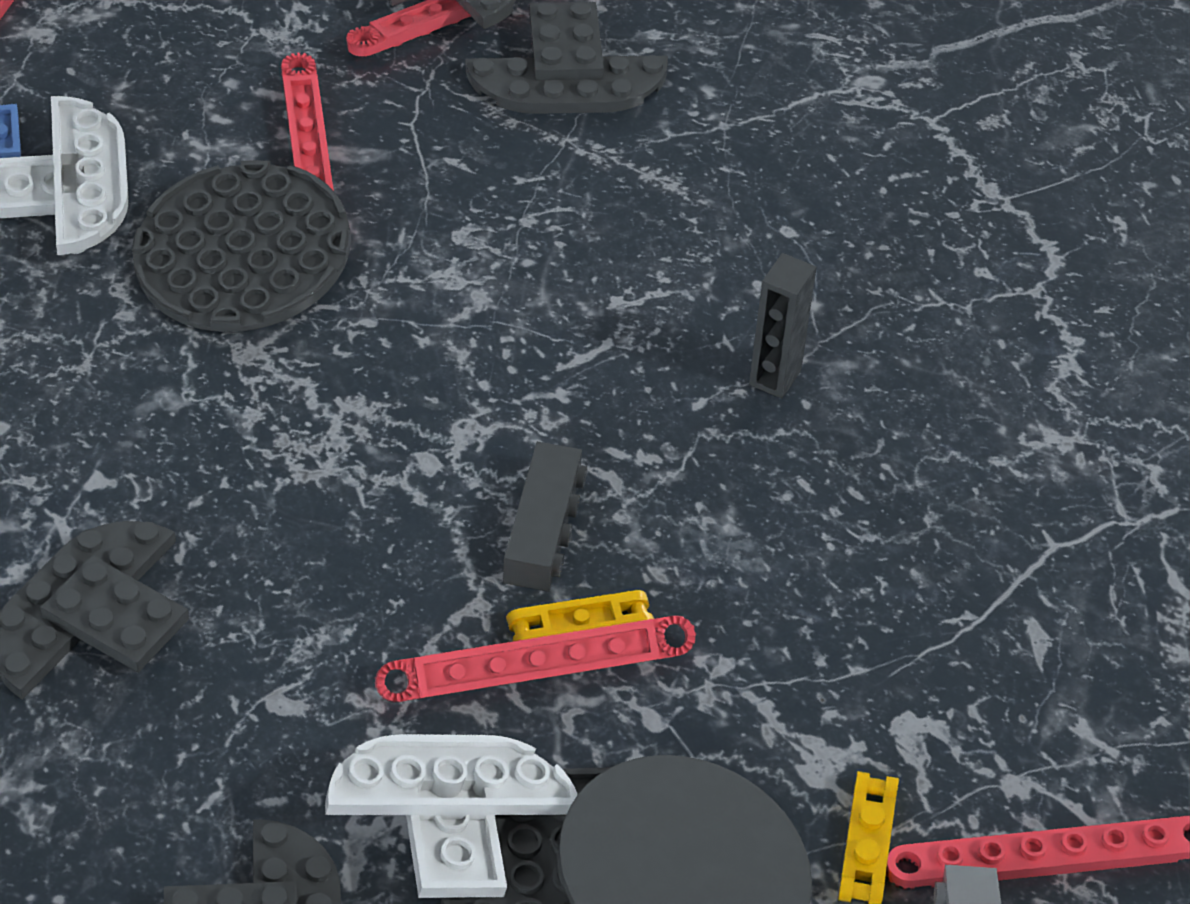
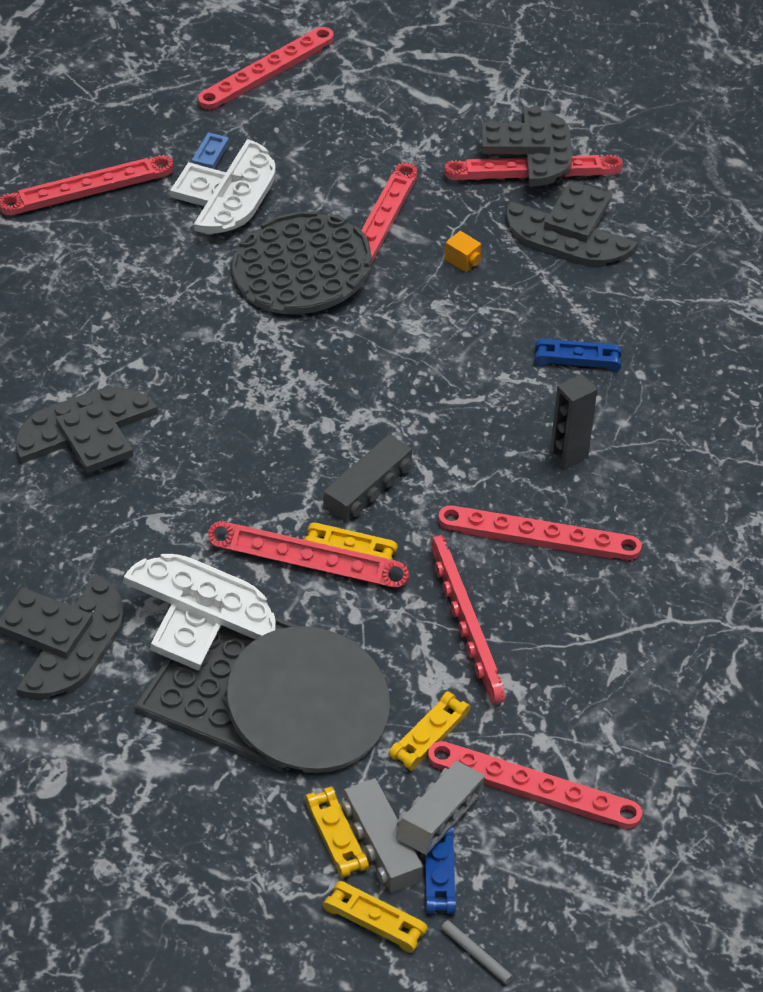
camera: 30 degrees right, 0 degrees up
none -> coral plate [431,535,505,704]
none -> coral plate [438,506,642,561]
none -> light orange brick [444,231,482,272]
none -> blue plate [534,339,622,372]

